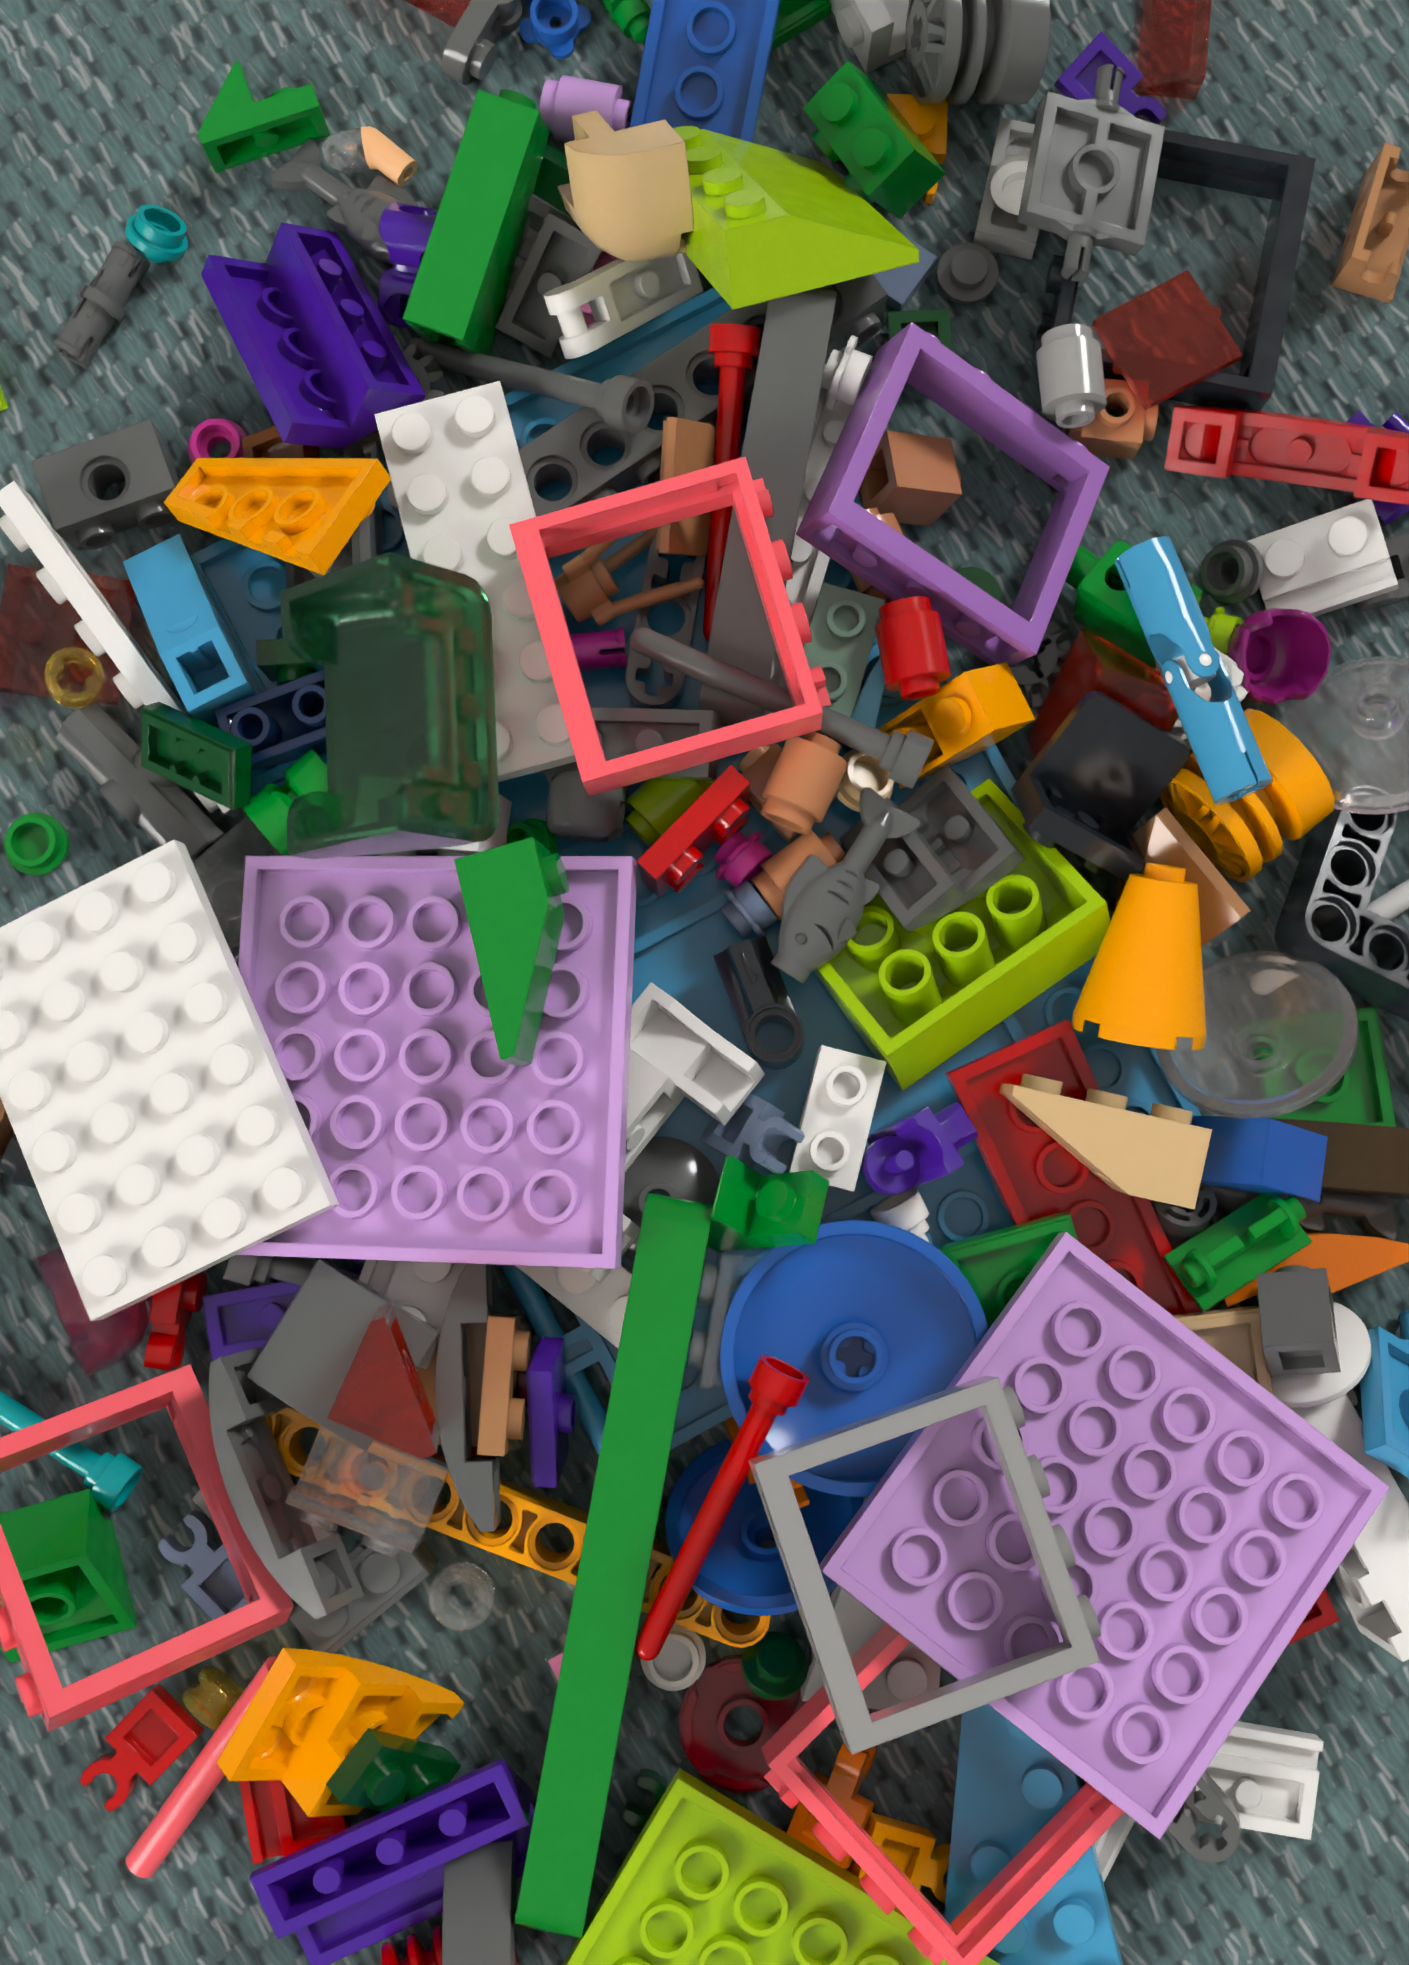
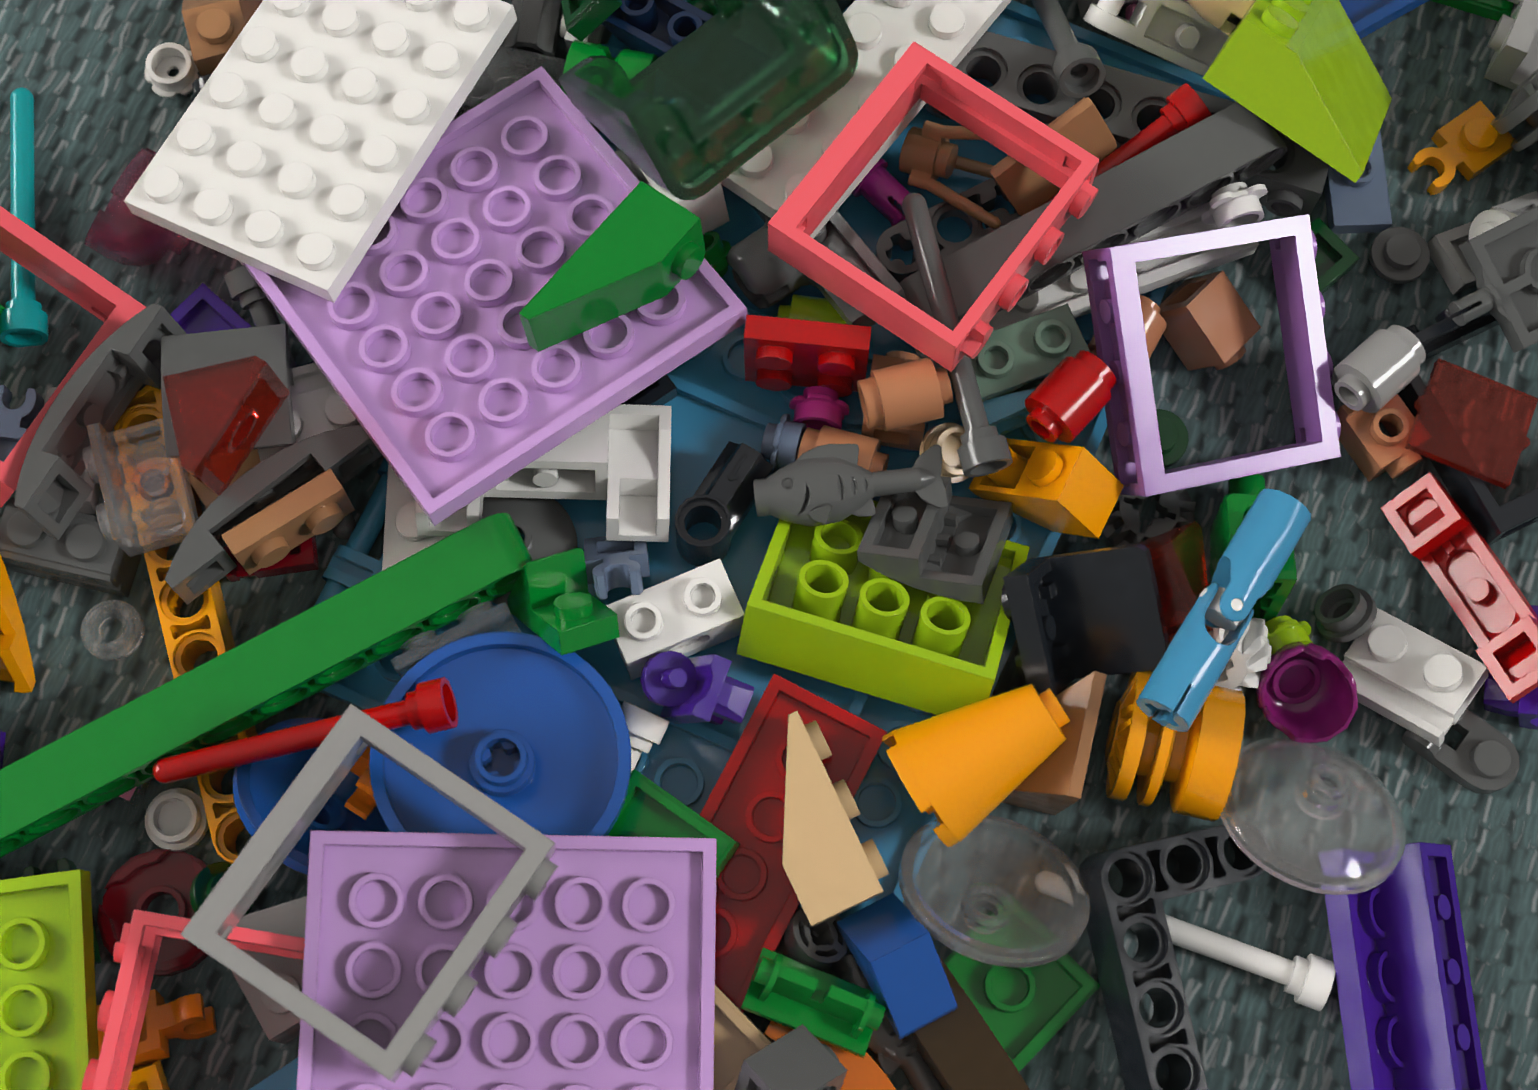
camera: 50 degrees right, 10 degrees down
red plate [144,1273,207,1371] -> none
dark purple plate [526,1337,577,1488] -> none
green brick [803,60,946,219] -> none

